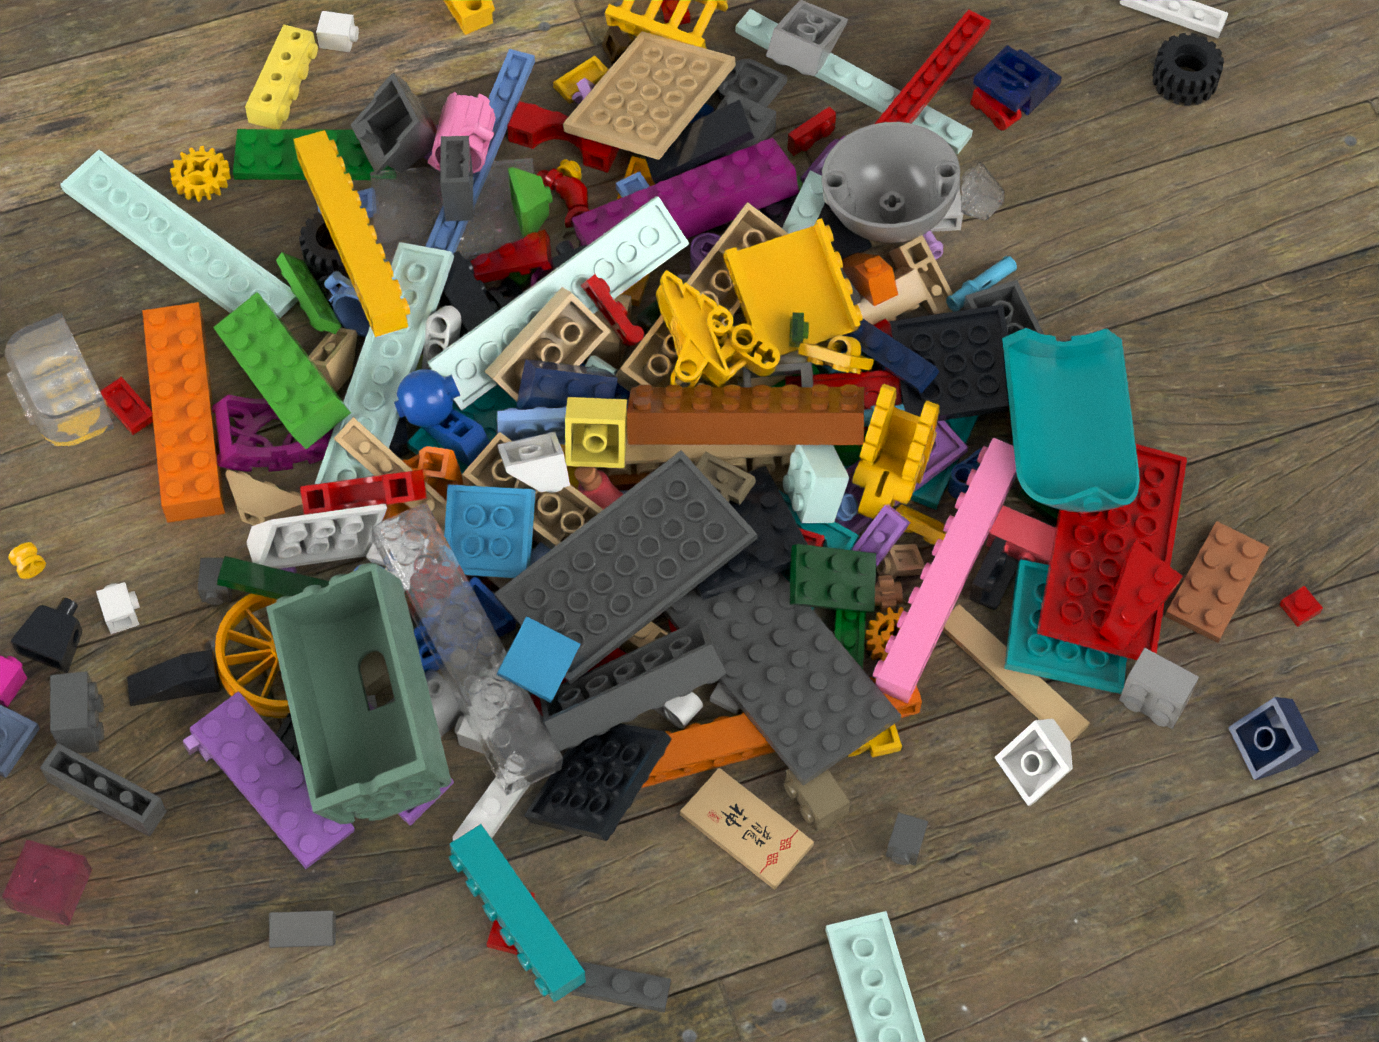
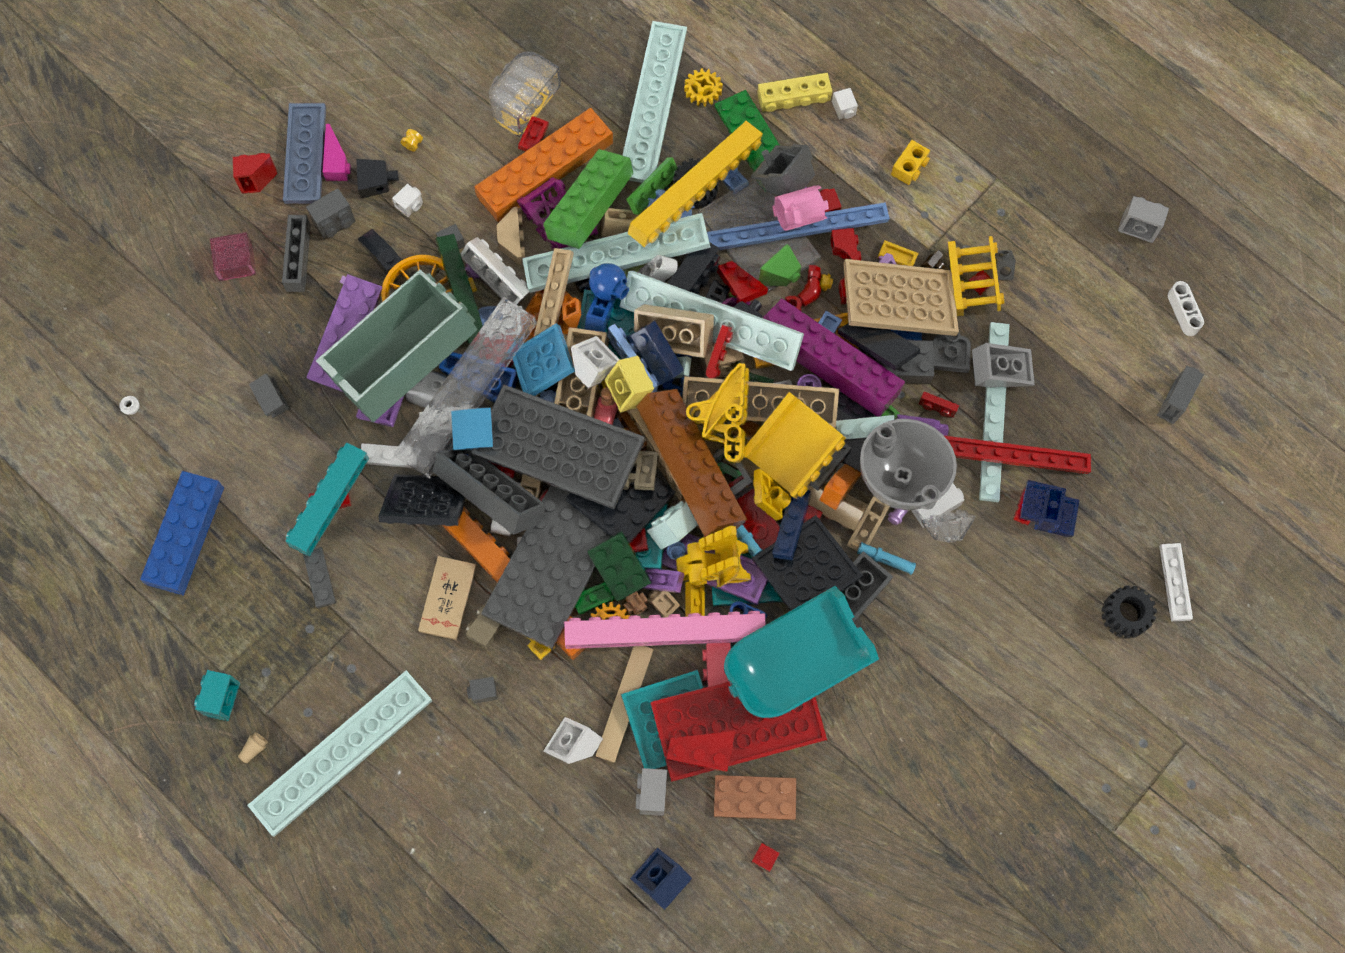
camera: 60 degrees right, 10 degrees up
red arch [300,469,427,515] -> none
dark grey window [440,136,473,221] -> none
clear green plate [789,312,809,347] -> none
black bracket [969,537,1018,610] -> none

